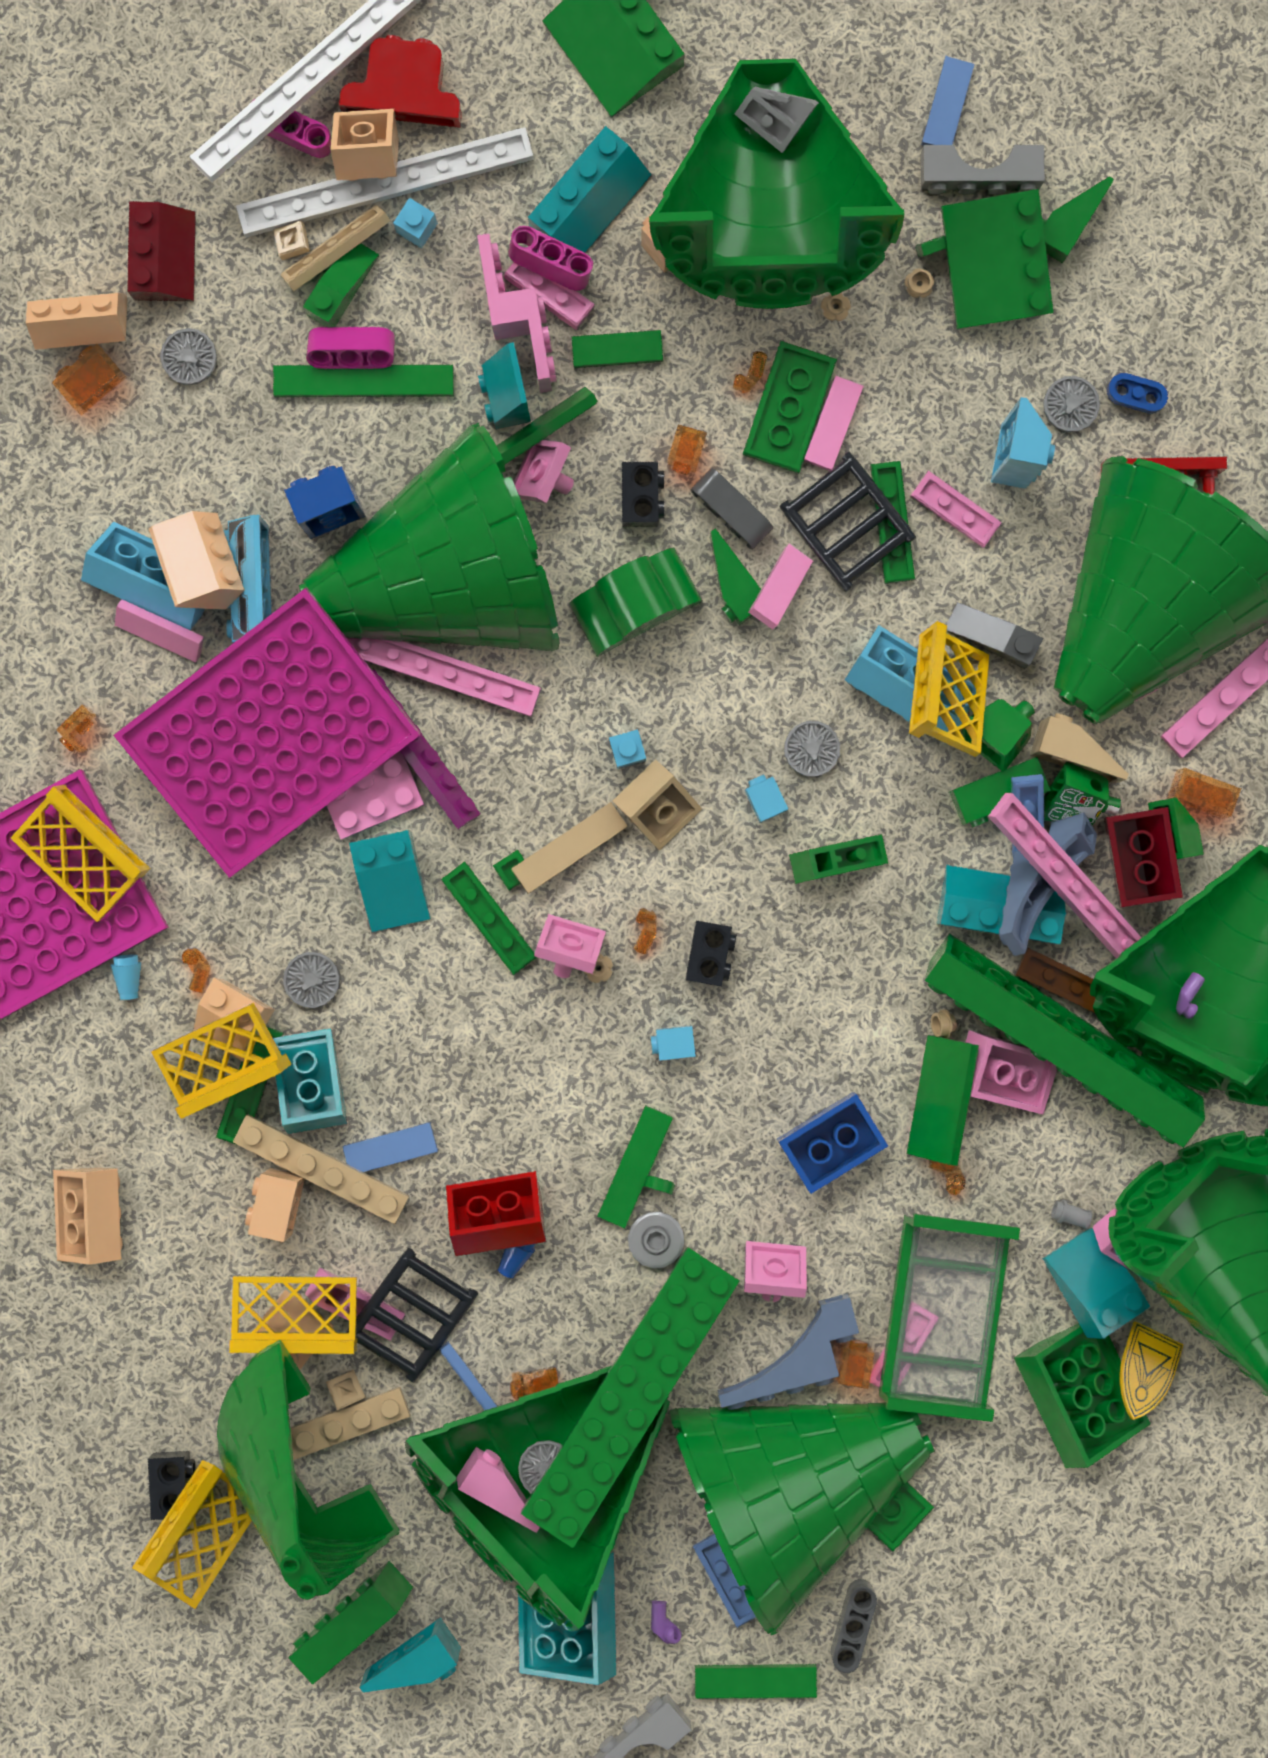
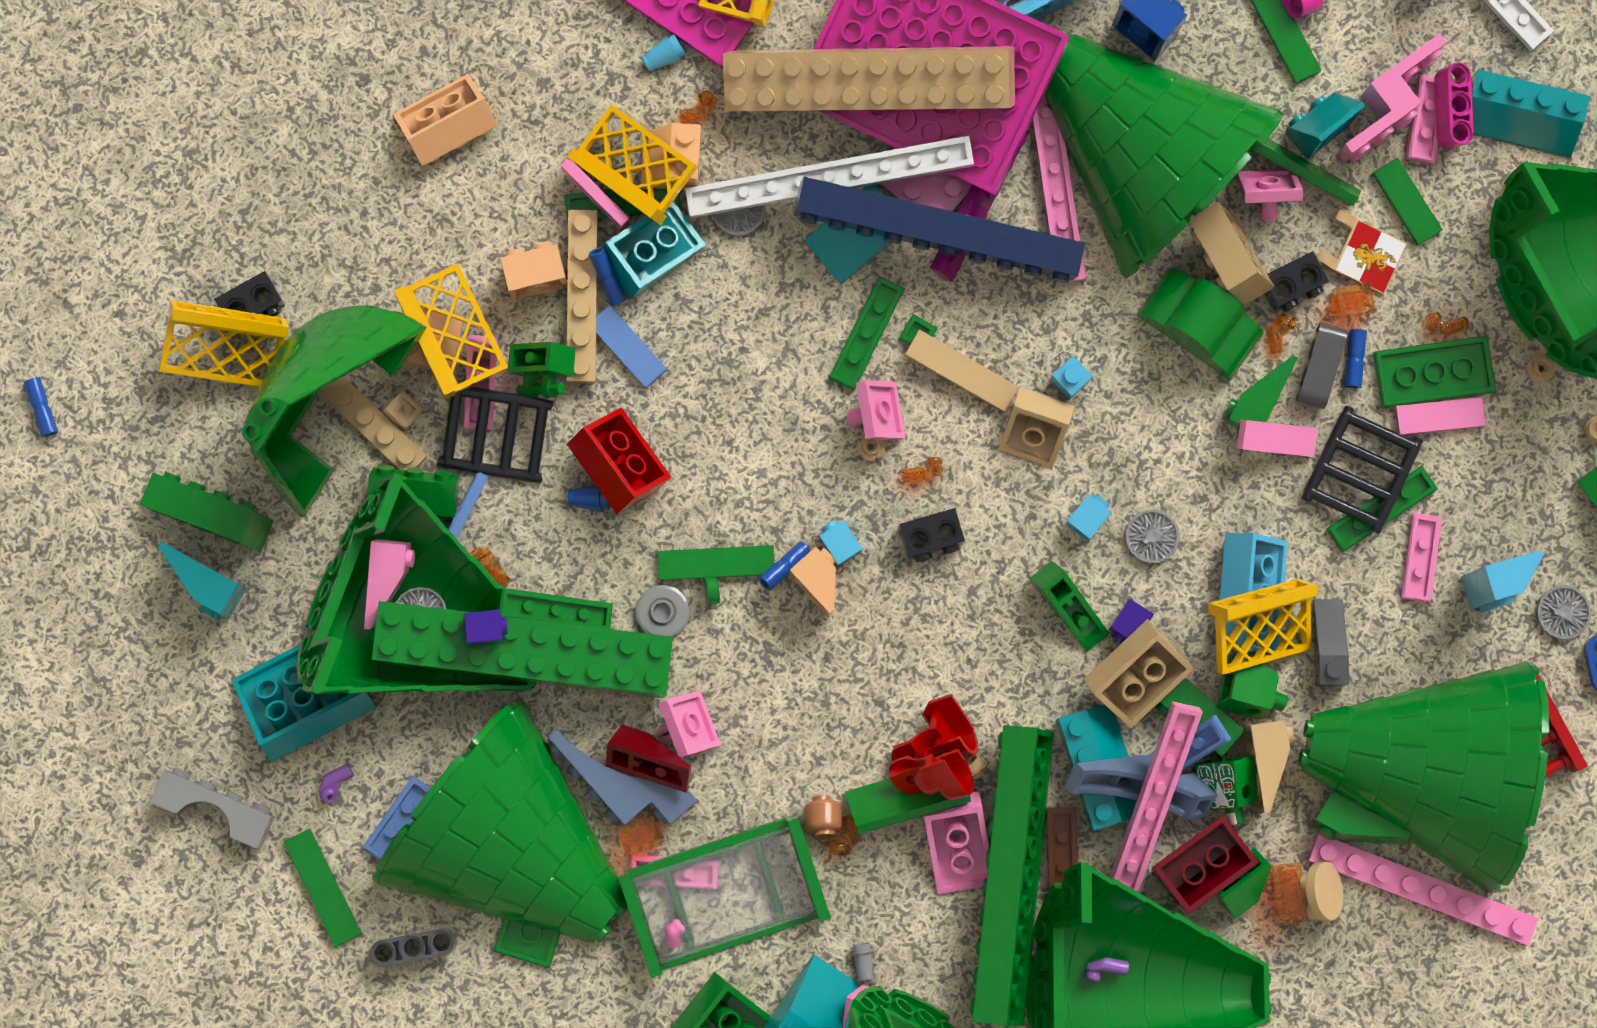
camera: 60 degrees right, 5 degrees down
blue brick [777,1092,888,1194] -> none
none -> blue piece [24,377,58,437]
none -> green brick [368,465,460,517]
none -> dark purple brick [463,610,508,646]
none -> green tile [497,588,613,629]
none -> green brick [507,342,576,398]
none -> bright pink tile [561,159,630,231]
none -> blue piece [589,247,626,306]
none -> dark red slope [605,724,691,793]
none -> bright pink arm [664,919,686,949]
none -> white plate [685,136,975,218]
none -> tan brick [723,46,1015,111]
none -> blue piece [758,541,811,591]
none -> light nougat slope [789,546,836,618]
none -> dark blue brick [793,177,1085,283]
none -> nougat head [803,795,843,840]
none -> red piece [889,694,978,801]
none -> tan brick [1084,619,1195,728]
none -> dark purple brick [1108,599,1154,644]
none -> tan brick [1190,202,1274,305]
none -> clear orange arm [1267,314,1296,355]
none -> tan tile [1300,861,1344,921]
none -> green slope [1314,791,1411,845]
none -> flag [1316,210,1408,295]
none -> blue piece [1344,329,1367,389]

